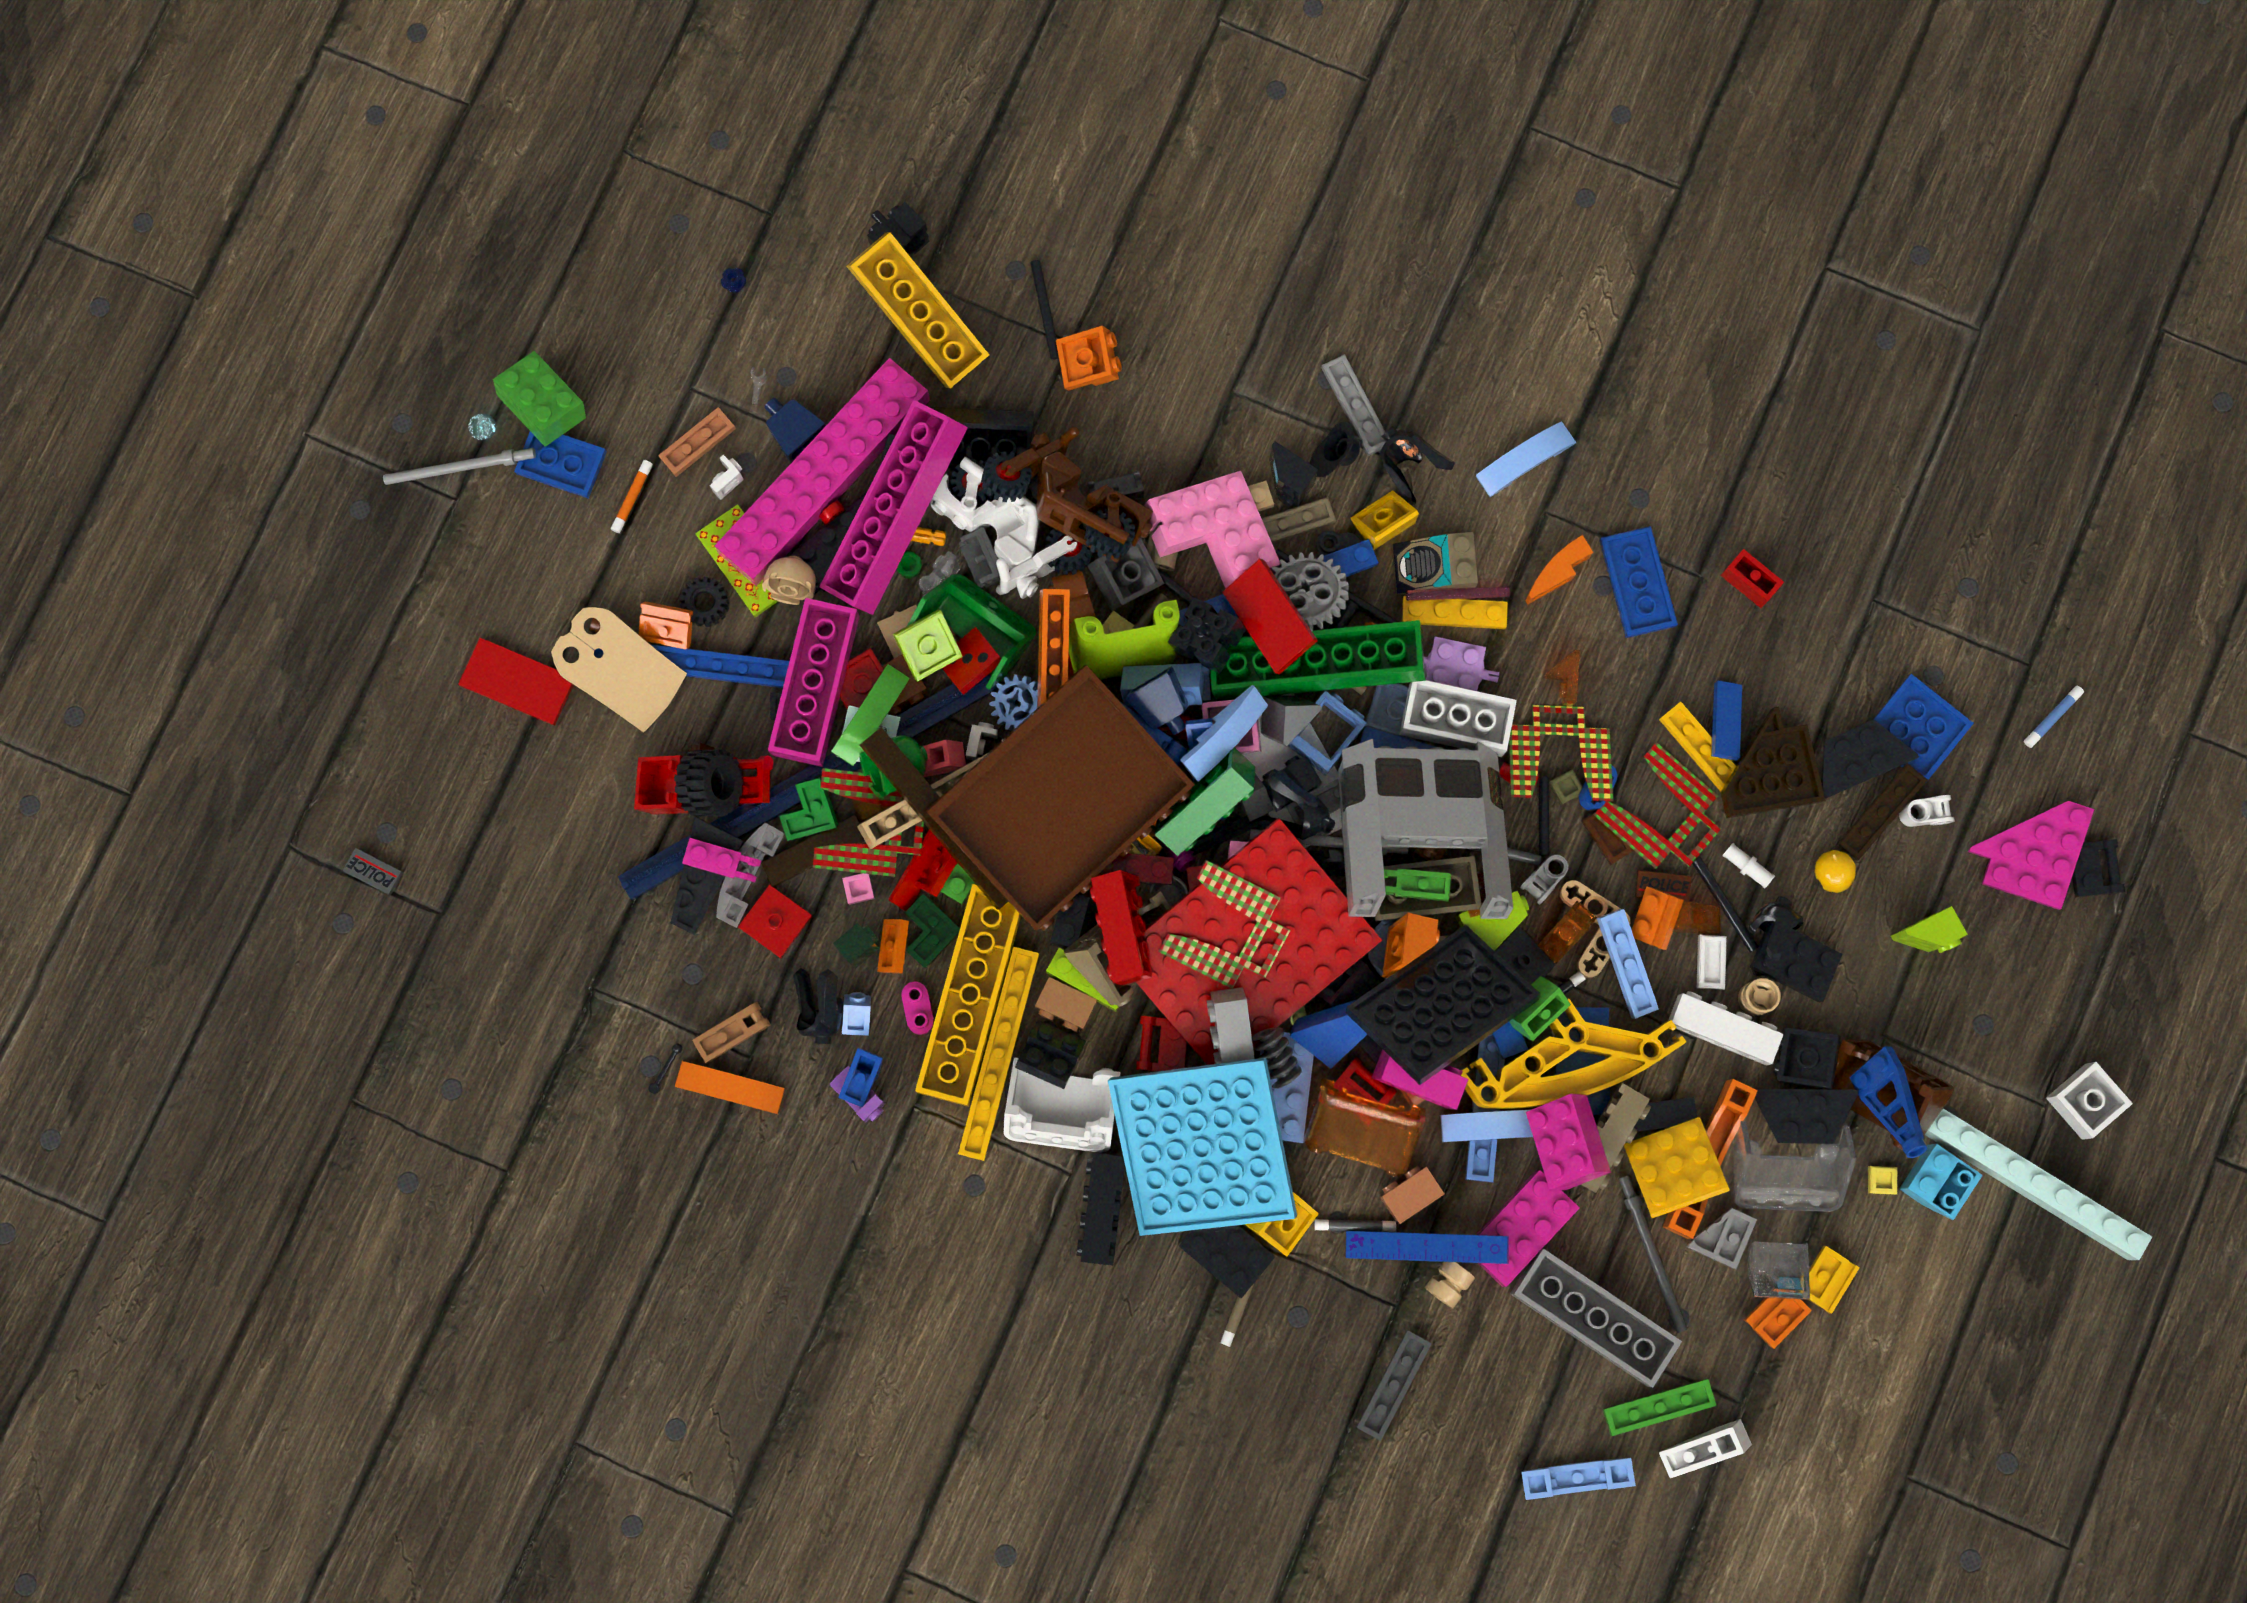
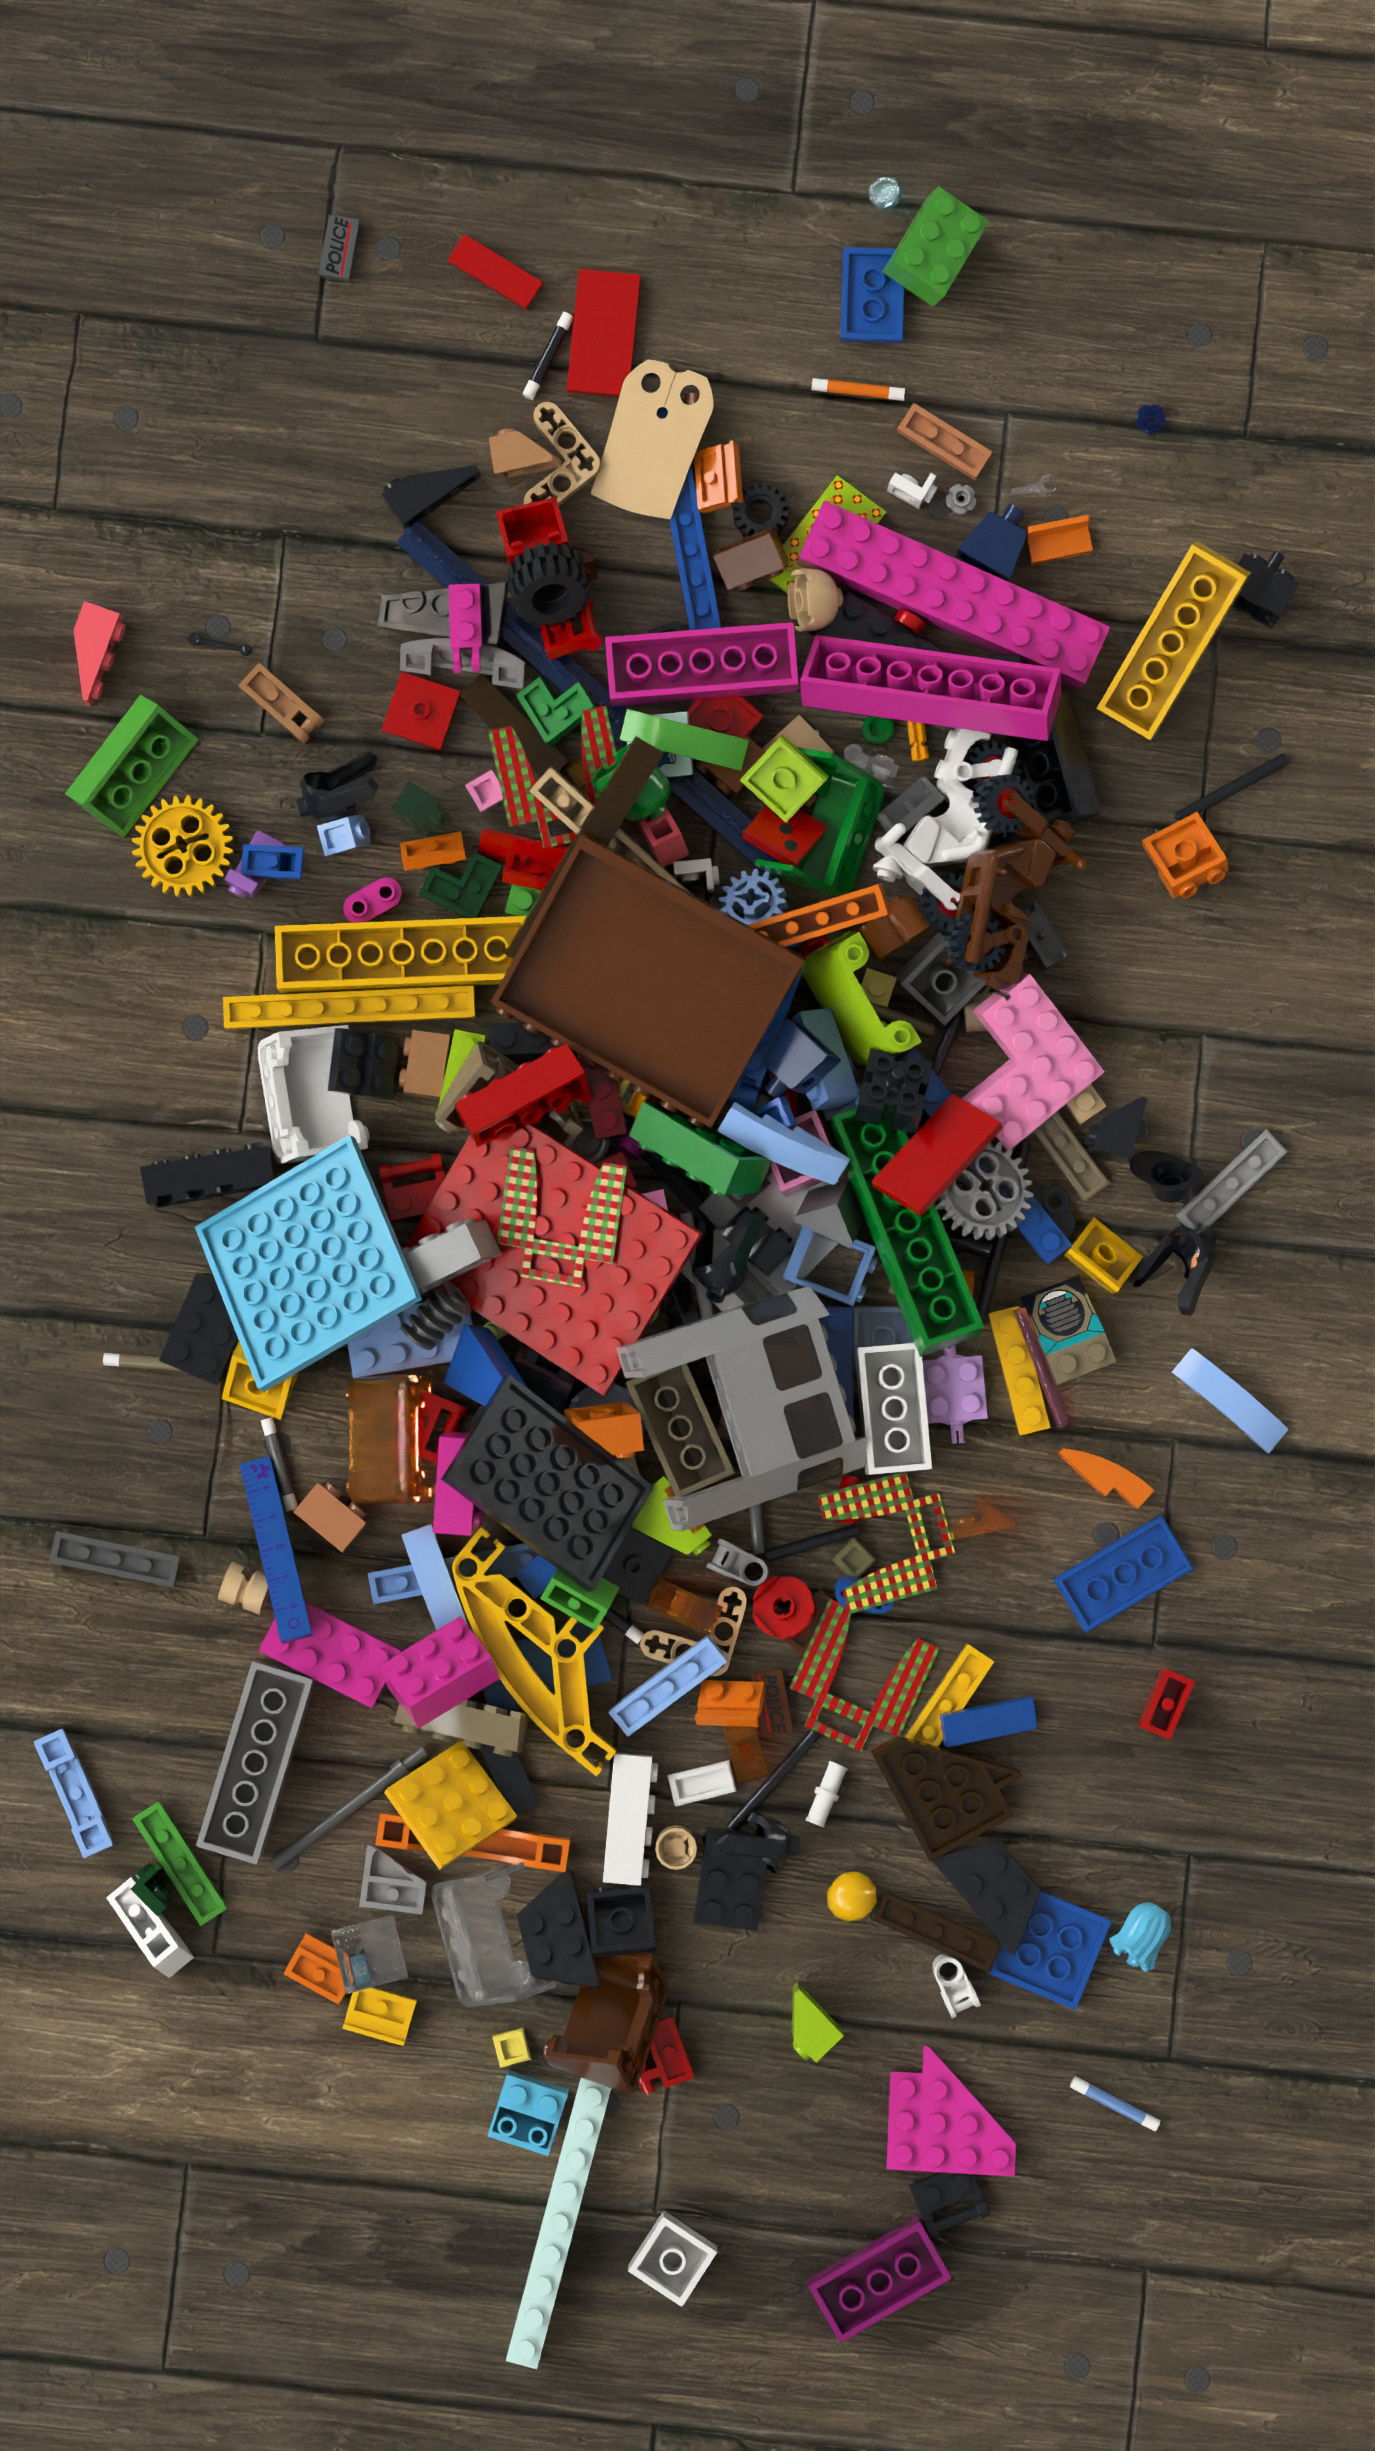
camera: 70 degrees right, 5 degrees up
light grey bar [383,448,536,485] -> none
orange slope [675,1061,785,1114] -> none
bright green hinge [1384,869,1451,901] -> none
blue plate [1850,1046,1927,1158] -> none
none -> bright green slope [65,694,199,838]
none -> coral slope [74,601,126,707]
none -> dark green bracket [131,1862,173,1916]
none -> yellow gear [132,795,234,898]
none -> black slope [382,465,481,530]
none -> red tile [448,234,543,311]
none -> medium nougat slope [489,428,562,480]
none -> black bar [522,312,574,400]
none -> tan beam [524,402,600,506]
none -> red plate [639,2015,695,2095]
none -> reddish brown brick [713,526,789,591]
none -> red plate [752,1576,817,1641]
none -> magenta brick [807,2215,952,2343]
none -> light grey plate [946,484,976,515]
none -> orange panel [1026,515,1093,565]
none -> medium azure piece [1109,1902,1171,1972]

